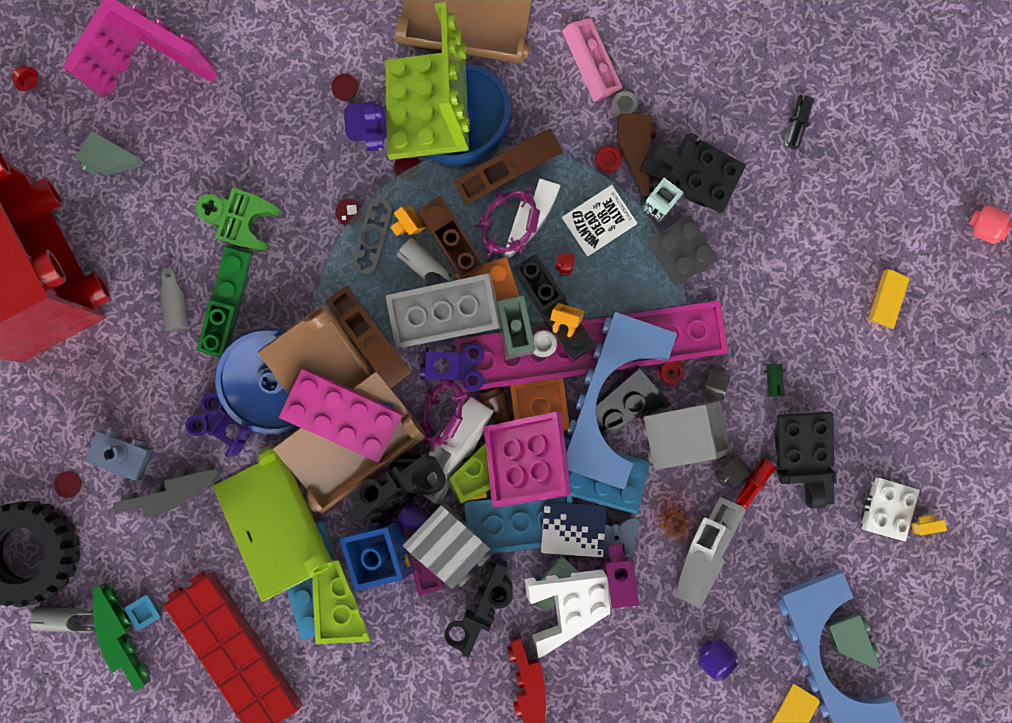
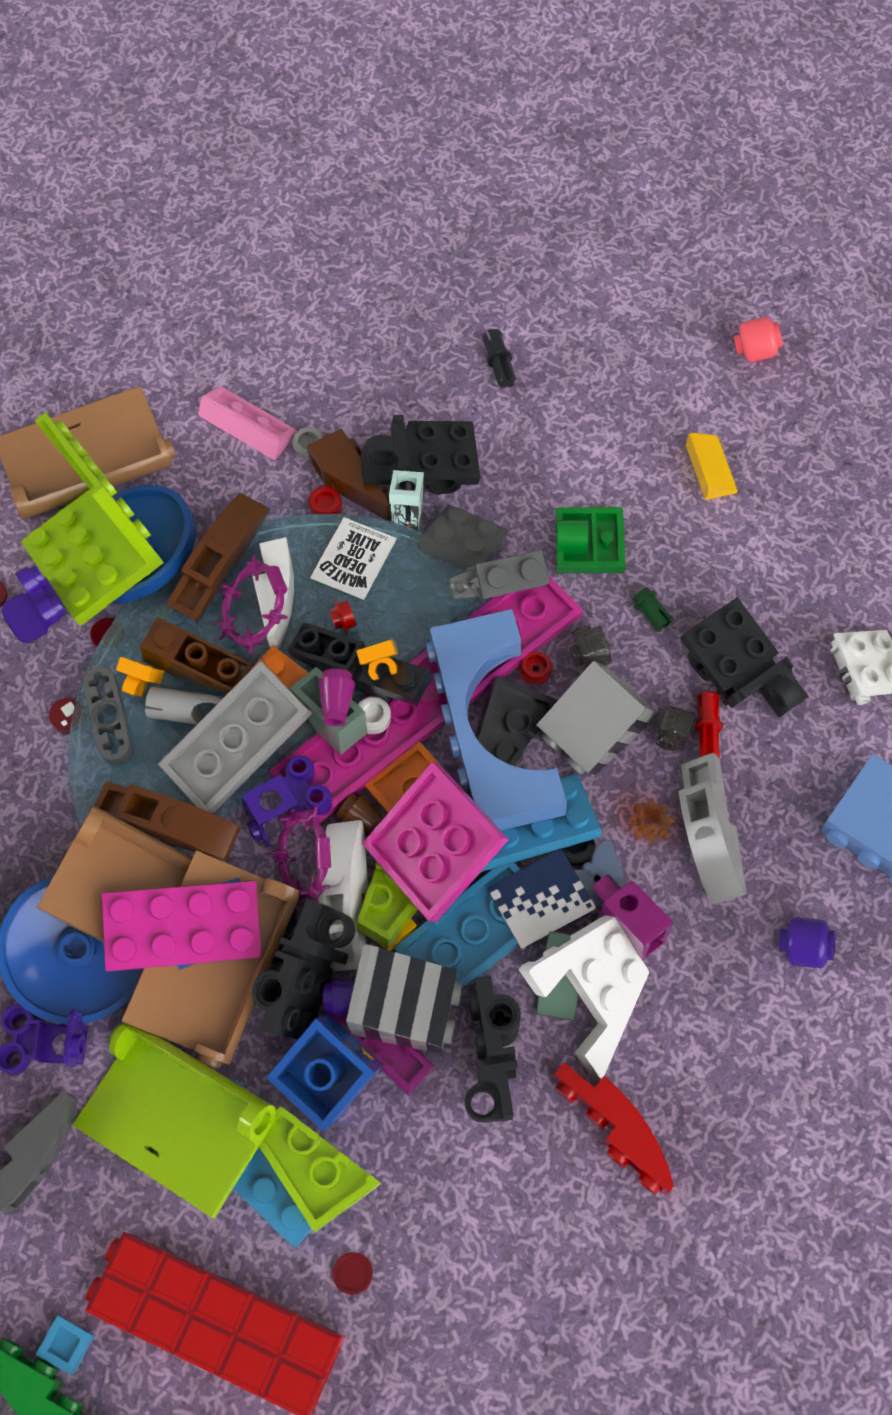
camera: 30 degrees left, 20 degrees down
none -> magenta cone [319,669,355,727]
none -> dark red piece [333,1252,373,1295]
none -> dark grey hinge [447,550,550,602]
none -> green plate [555,507,626,574]

